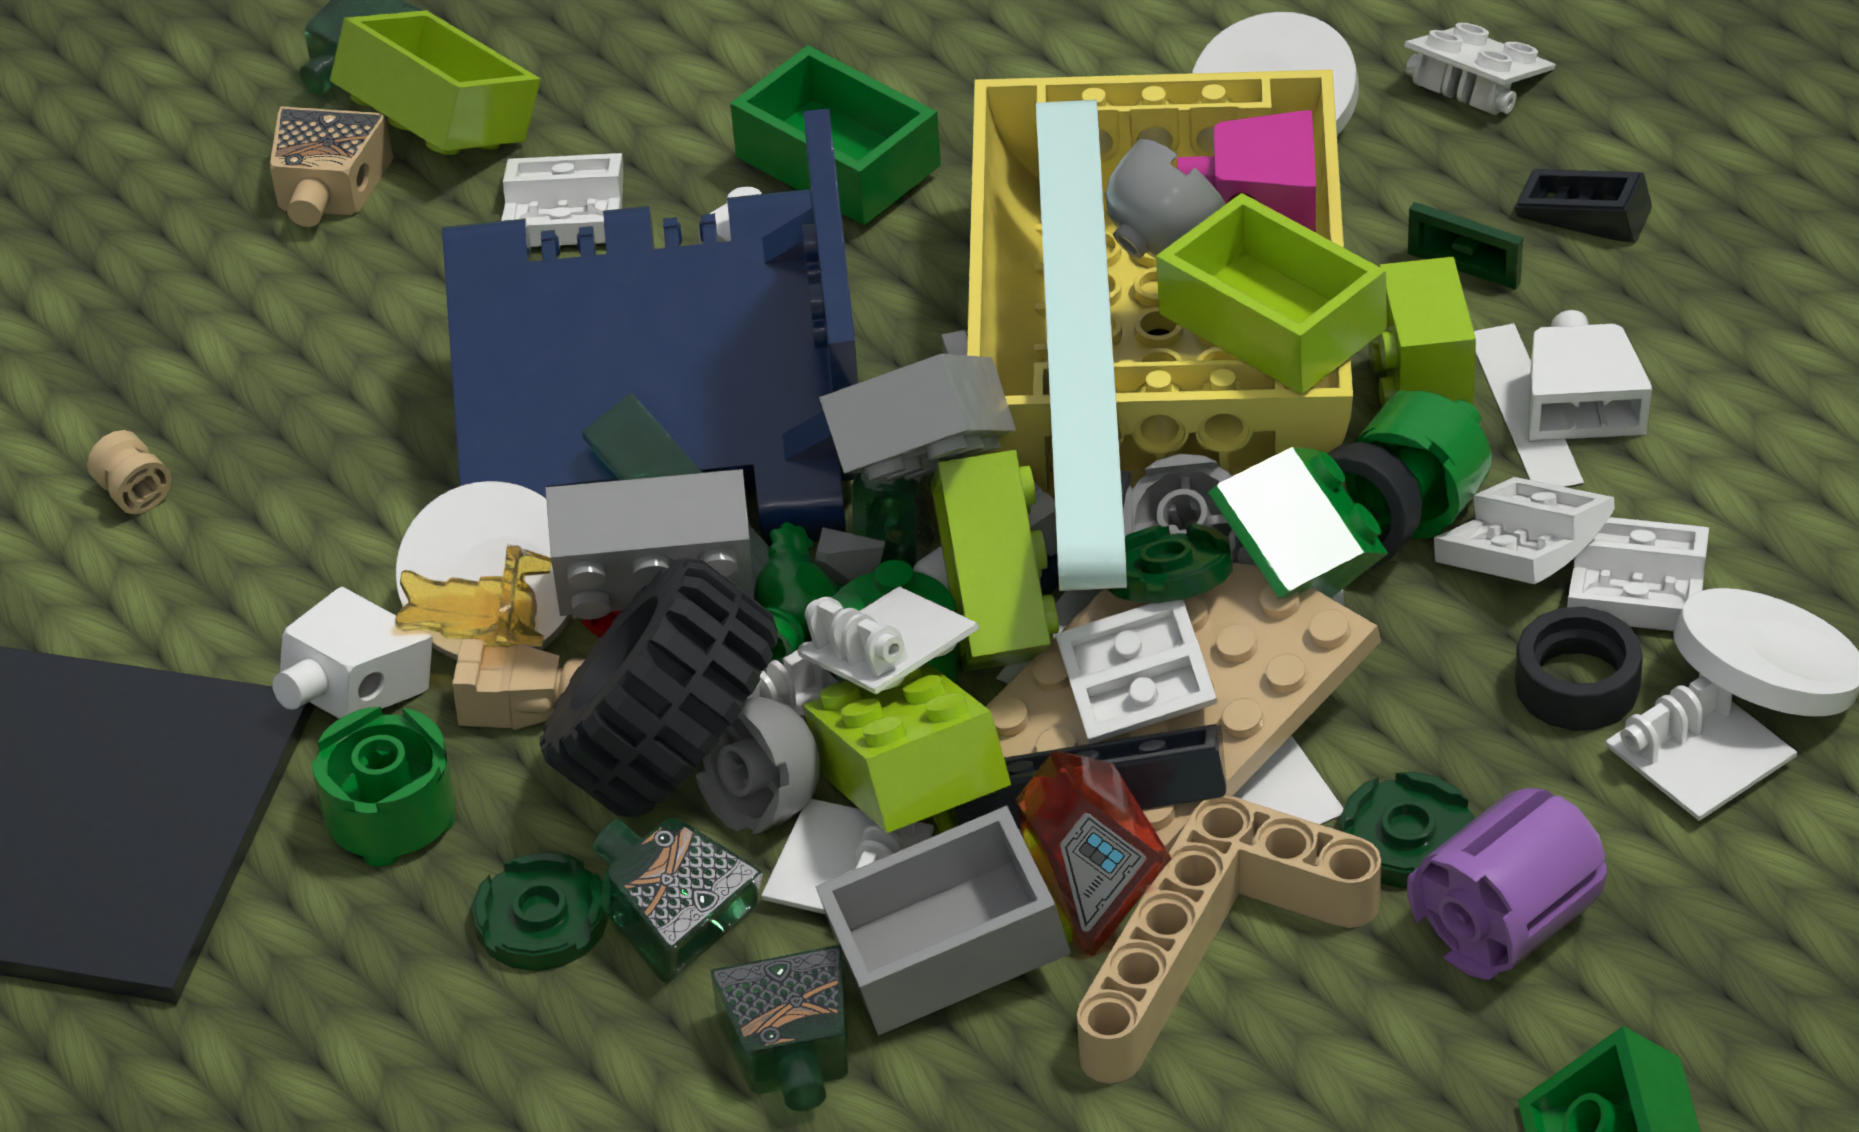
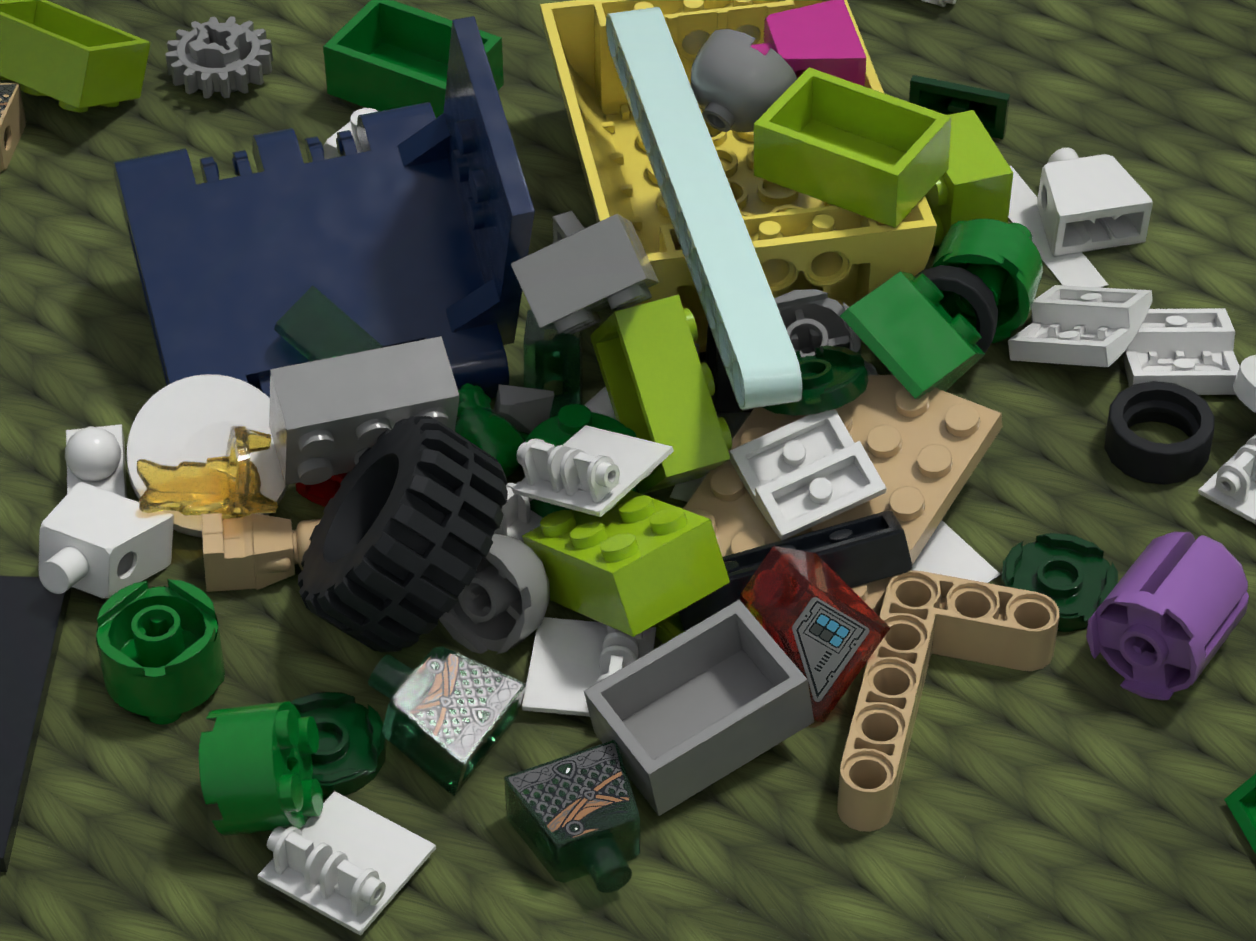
camera: 15 degrees left, 0 degrees up
white slope [501,153,623,247] -> none
black slope [1514,169,1652,242] -> none
none -> white tile [65,424,127,498]
none -> light grey gear [165,16,273,98]
none -> green brick [199,701,323,836]
none -> white hinge [257,791,436,936]

